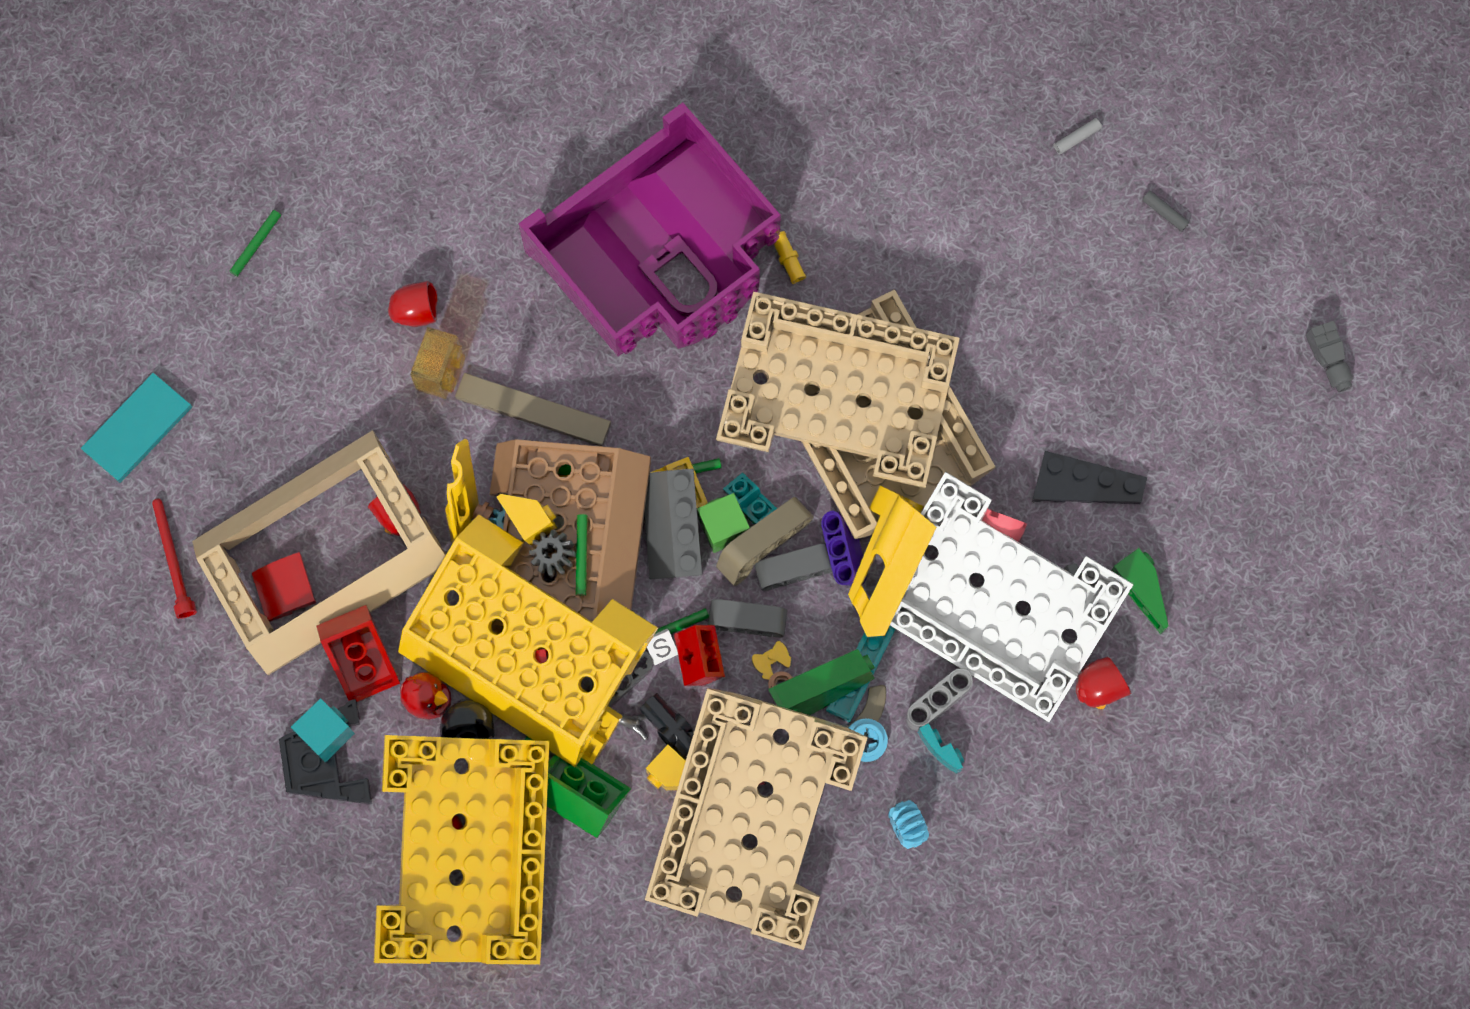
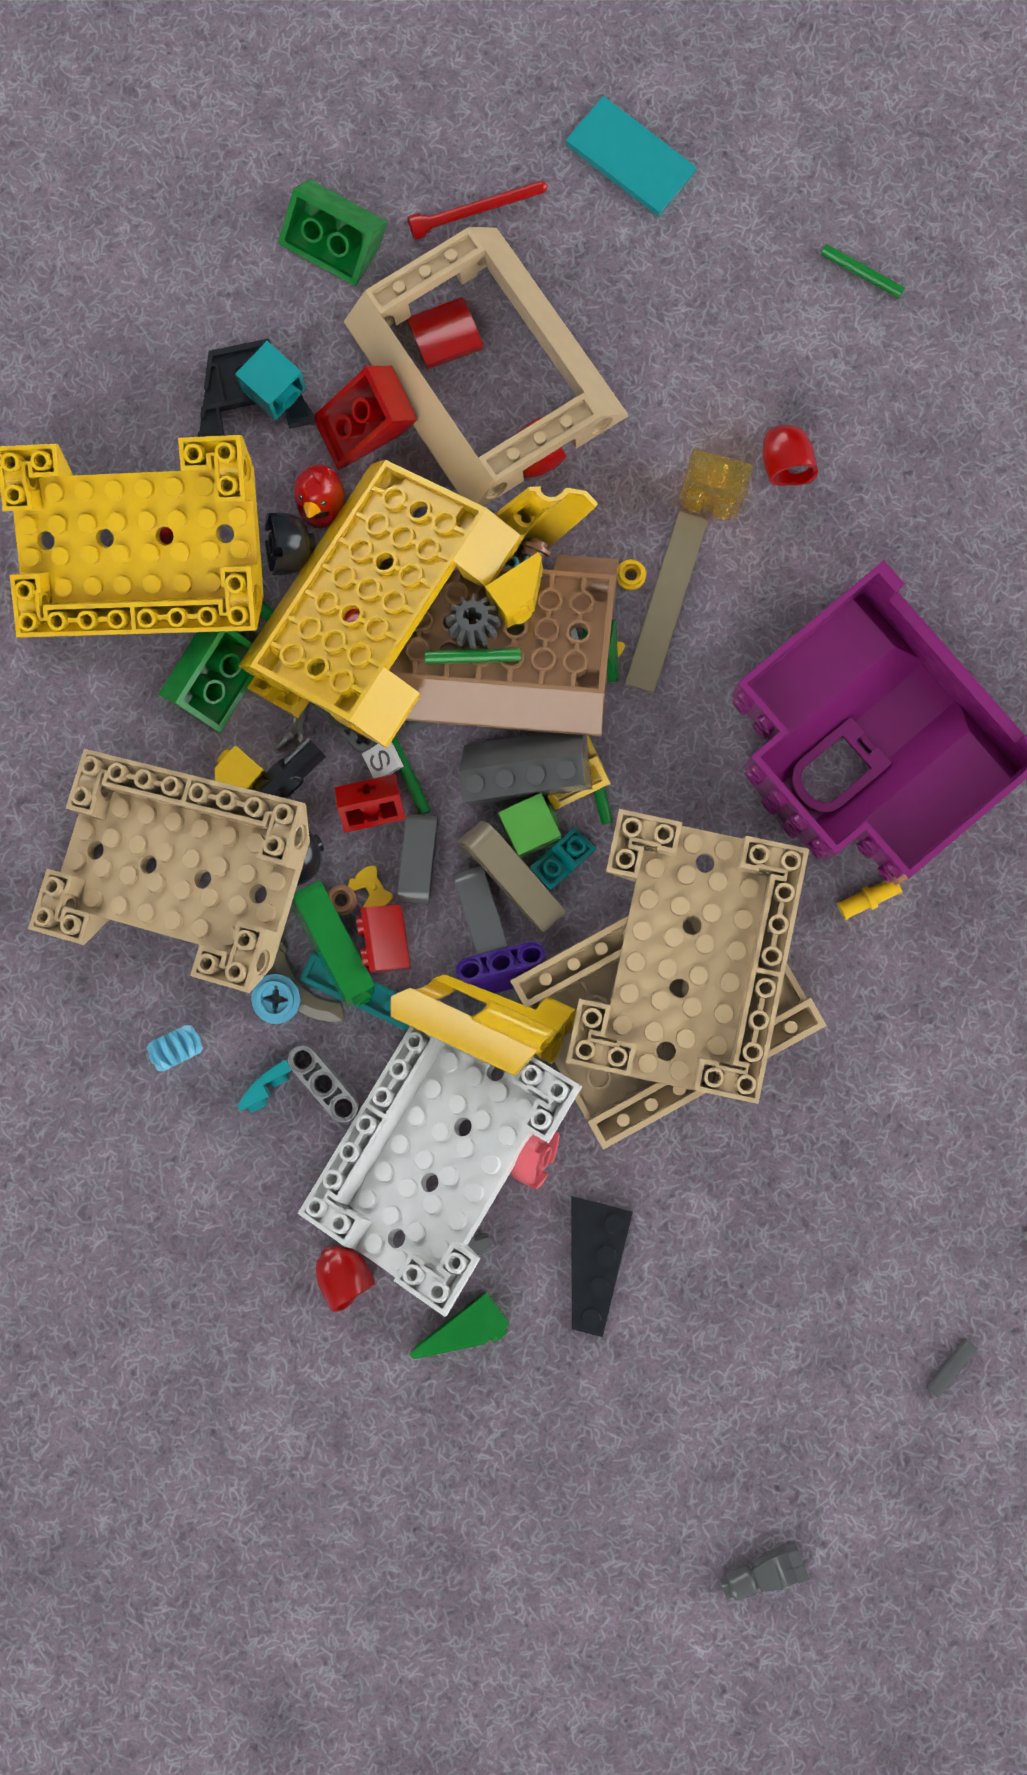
camera: 90 degrees right, 10 degrees up
none -> green slope [278,179,388,286]
none -> red slope [356,905,411,974]
none -> yellow plate [617,559,646,591]

